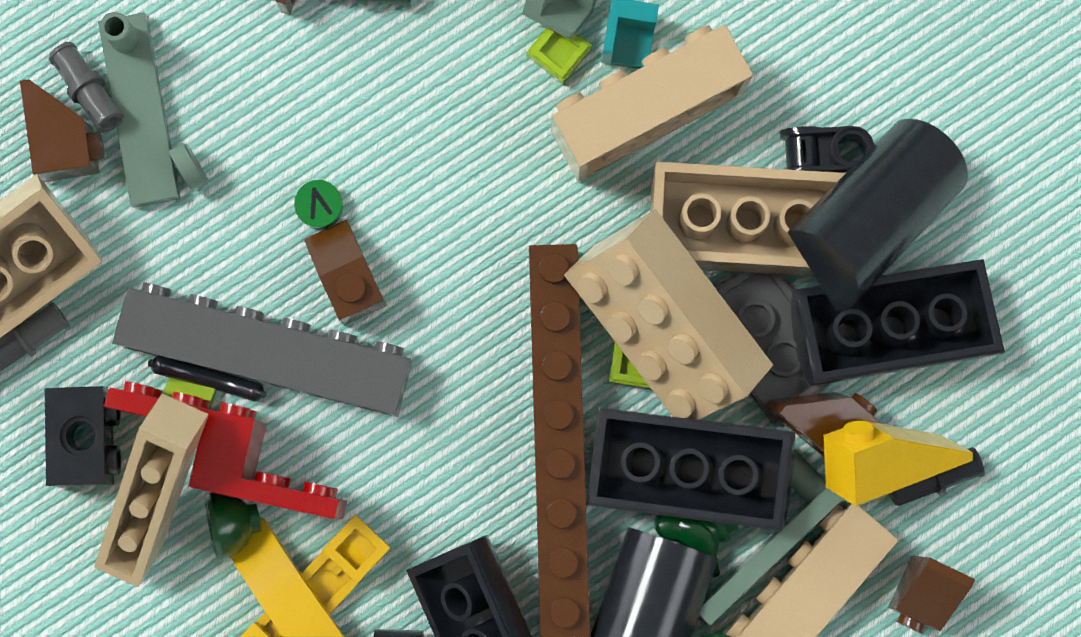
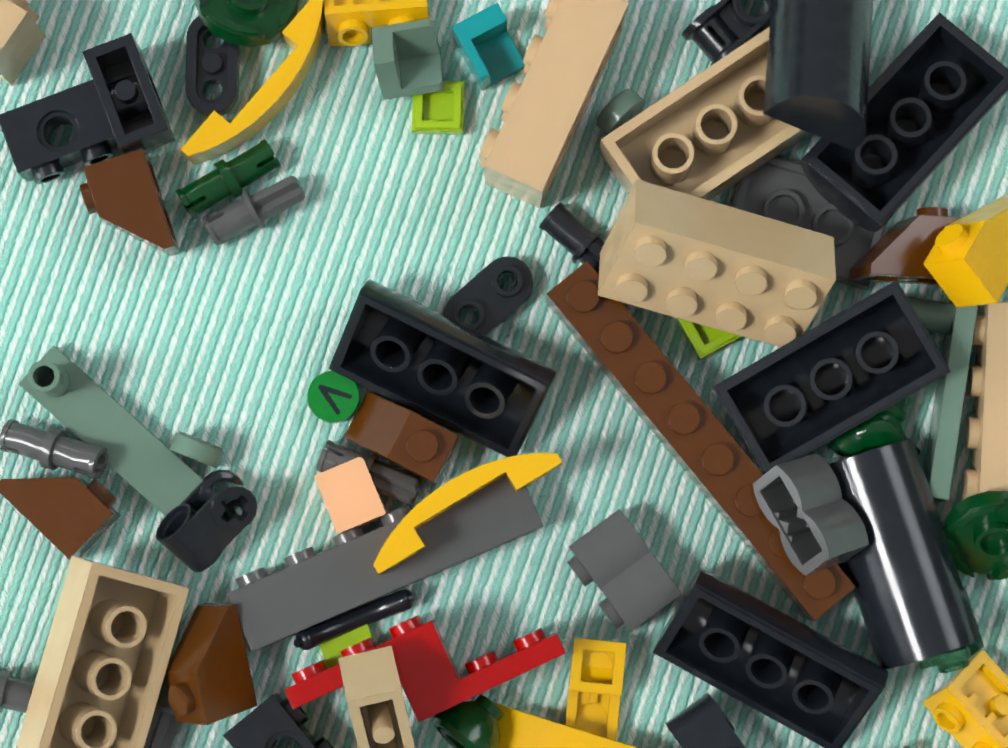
camera: 35 degrees left, 0 degrees up
none -> black piece [156,470,257,572]
none -> reddish brown slope [166,603,258,725]
none -> dark grey axle [202,176,305,246]
none -> light nougat panel [314,457,388,535]
none -> dark grey axle [316,440,422,504]
none -> black brick [329,279,558,457]
none -> yellow slope [373,453,563,575]
none -> black plate [443,256,533,336]
none -> black axle [539,202,605,275]
none -> dark grey brick [567,509,682,631]
none -> sand green tile [596,88,645,135]
none -> dark grey brick [753,453,869,576]

